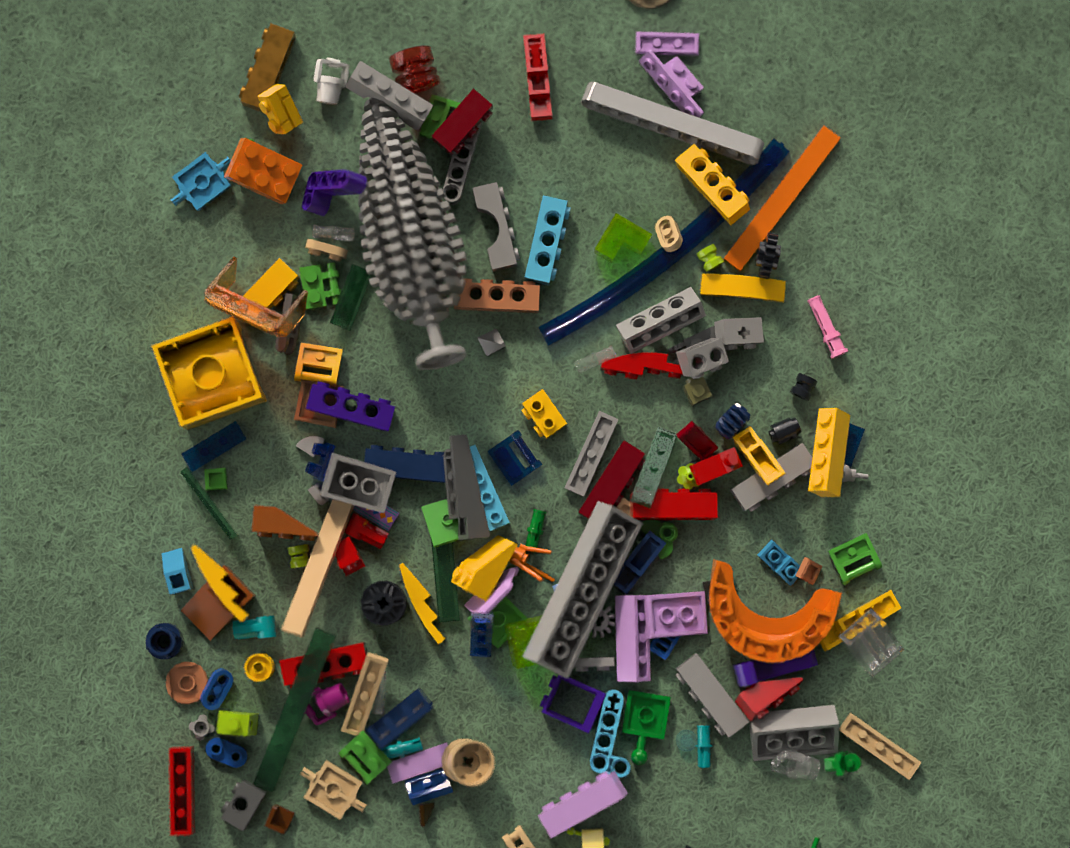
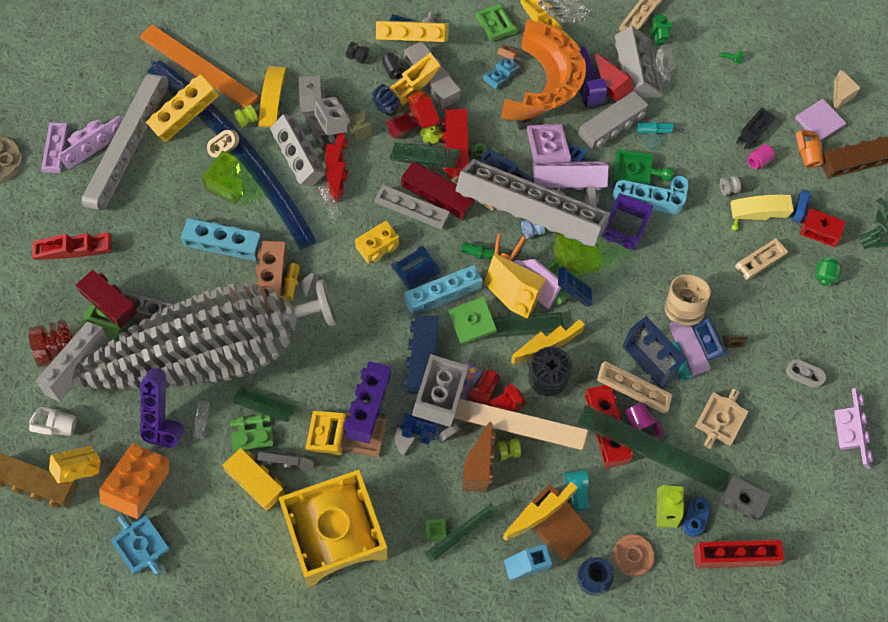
camera: 90 degrees left, 20 degrees down
tile [181,421,247,472] -> none
light grey plate [189,715,214,740] -> none
blue plate [200,668,233,710] -> none
clear orange windscreen [204,256,308,337] -> none
yellow wheel [244,653,275,682] -> none
reddish brown panel [264,804,295,834] -> none
tan plate [305,239,348,262] -> none
bright green plate [338,730,392,785] -> none
dark grey wedge [443,435,490,540] -> none
light grey arch [472,182,520,272] -> none
lavender brick [538,771,627,838] -> none
black gear [755,232,781,279] -> none
bright pink pin [808,295,848,359] -> none
none -> yellow axle [281,263,300,301]
none -> light grey wheel [720,175,741,196]

